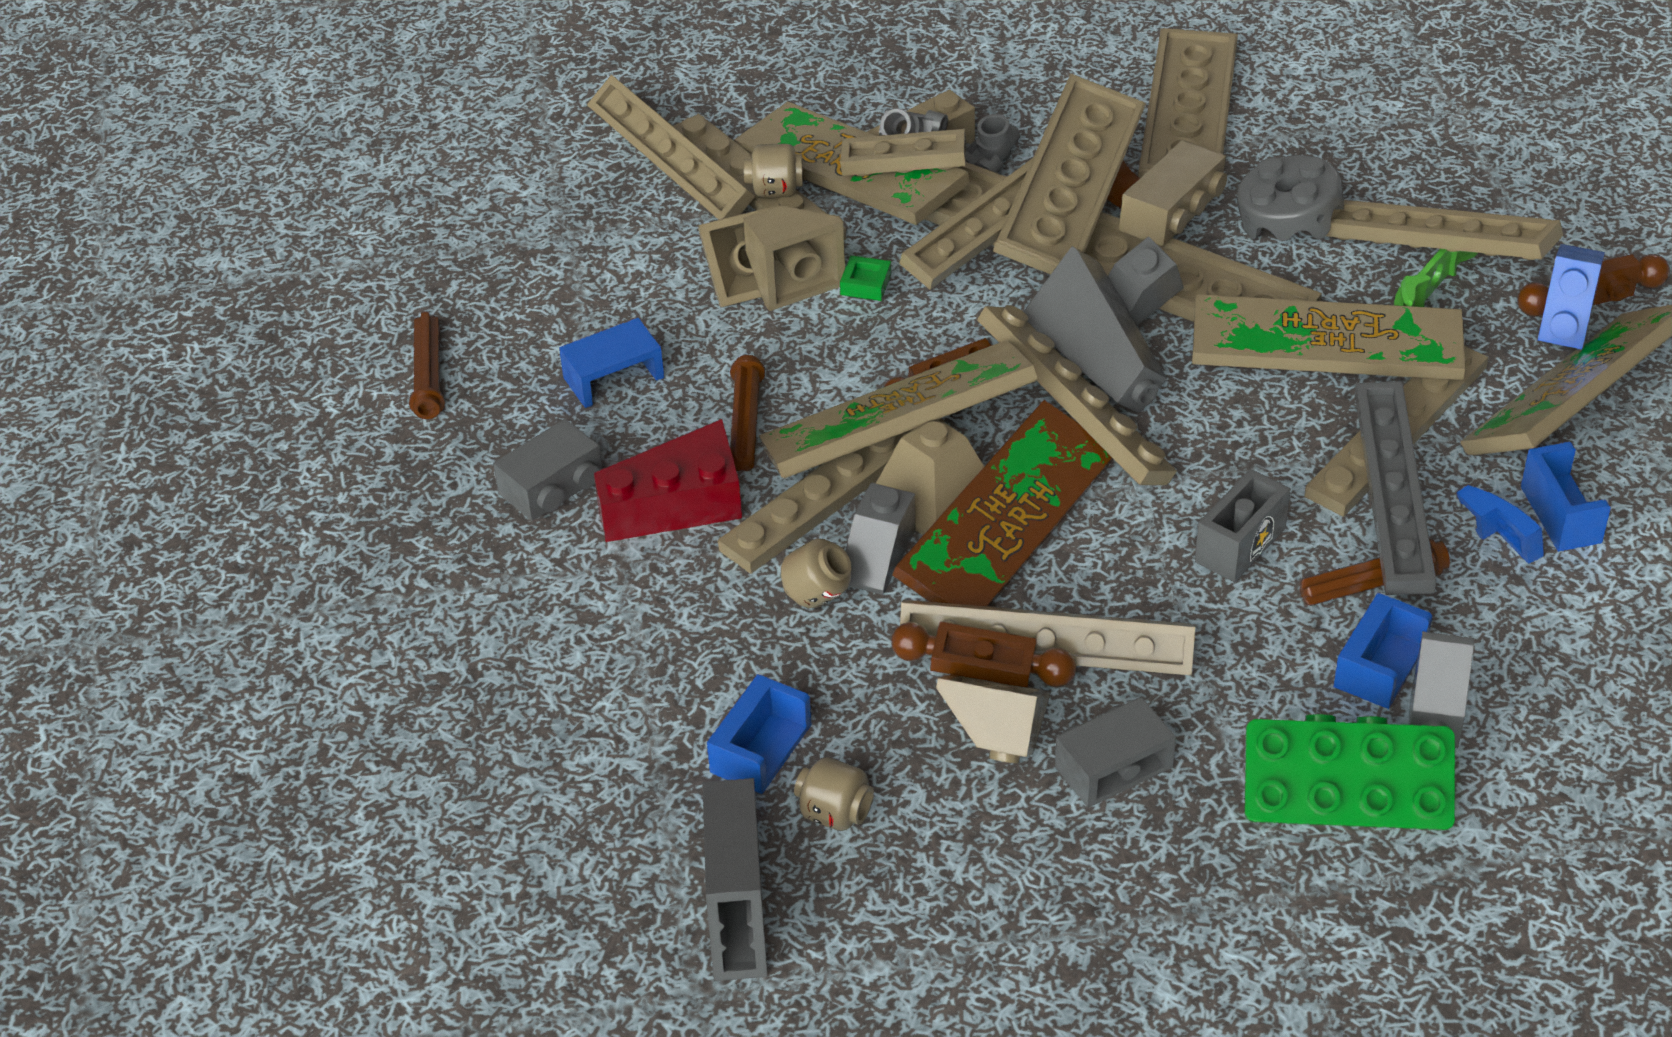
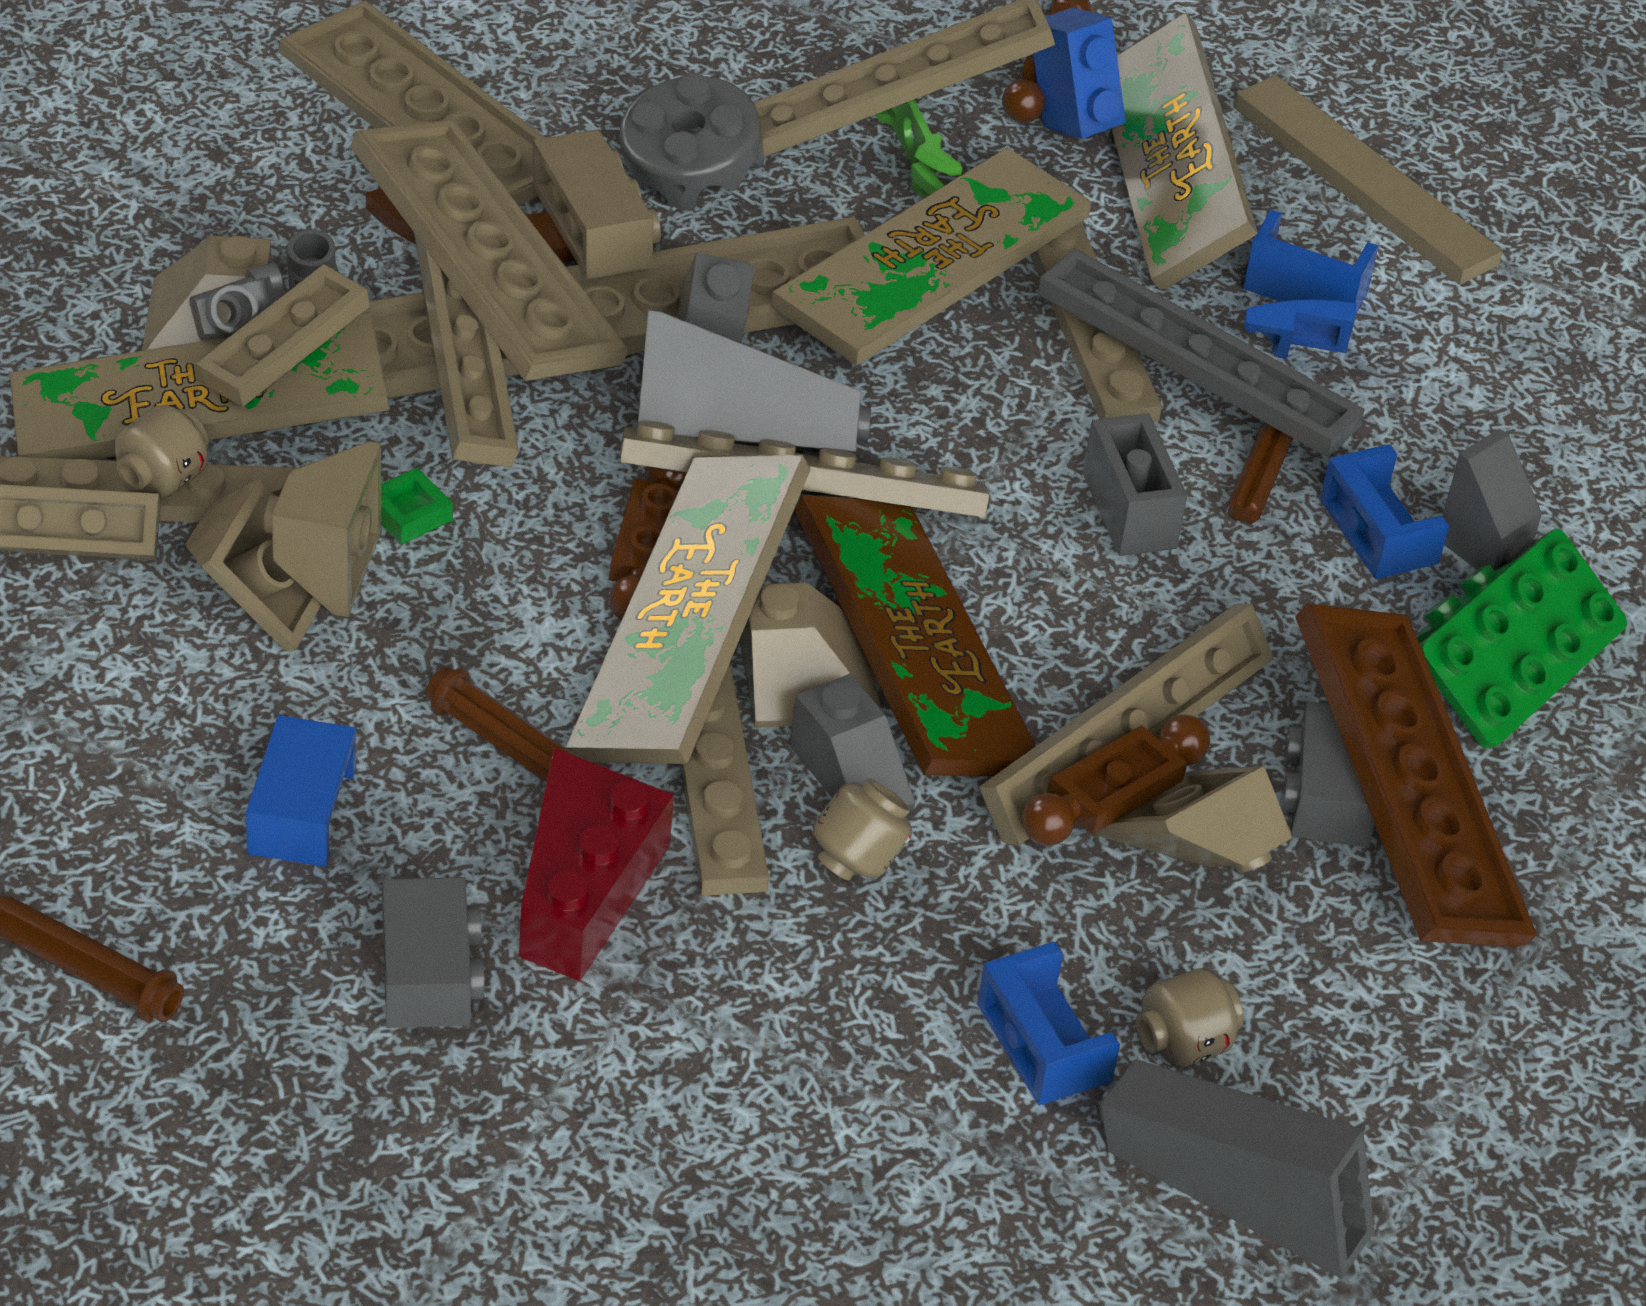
camera: 60 degrees left, 0 degrees up
none -> reddish brown tile [1295,603,1537,947]

